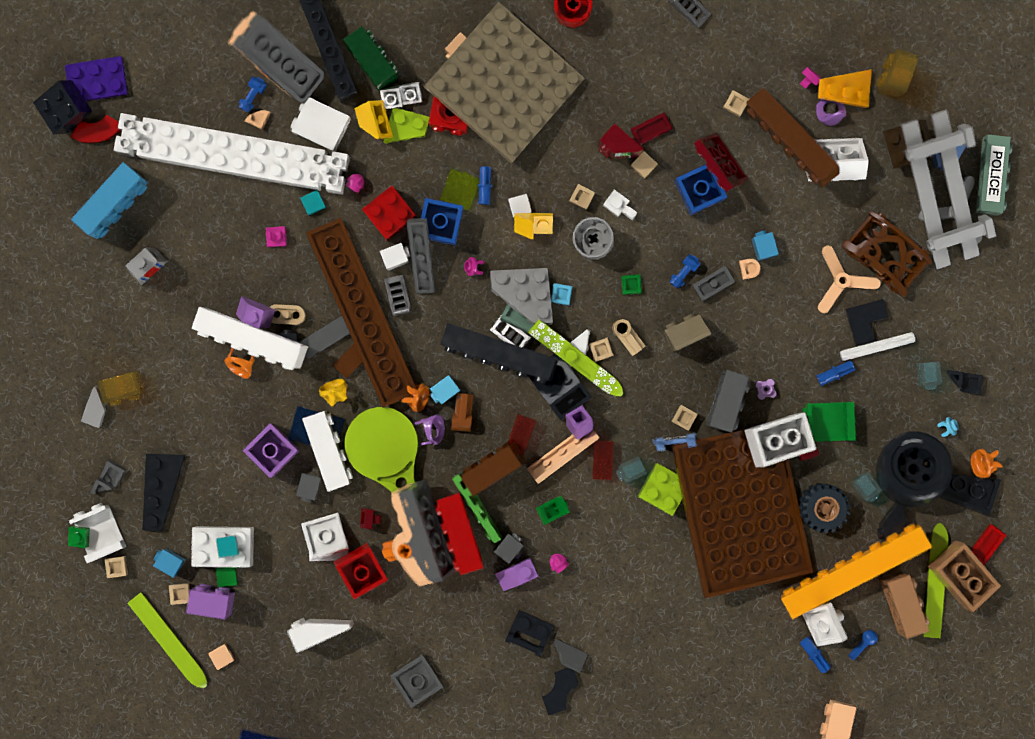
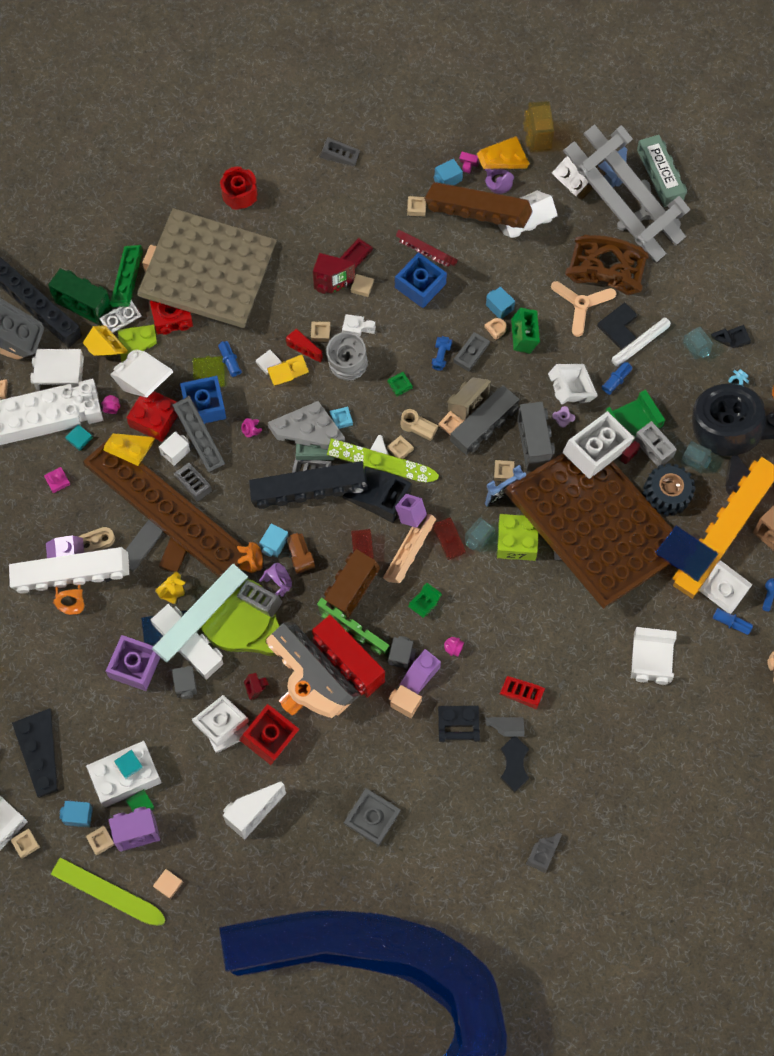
camera: 25 degrees left, 20 degrees down
none -> yellow wing [104,433,155,466]
none -> green tile [110,245,143,307]
none -> white slope [110,350,173,398]
none -> light aqua tile [152,564,248,662]
none -> flat silver slope [237,580,282,617]
none -> red slope [286,329,323,362]
none -> light nougat brick [389,685,422,718]
none -> dark azure brick [434,159,463,185]
none -> light nougat tile [438,411,463,435]
none -> dark grey brick [450,385,520,455]
none -> red slope [500,676,545,710]
none -> green brick [511,307,540,354]
none -> white brick [548,364,598,404]
none -> white panel [631,627,677,685]
none -> light grey brick [634,421,677,467]
none -> clear blue piece [655,525,718,582]

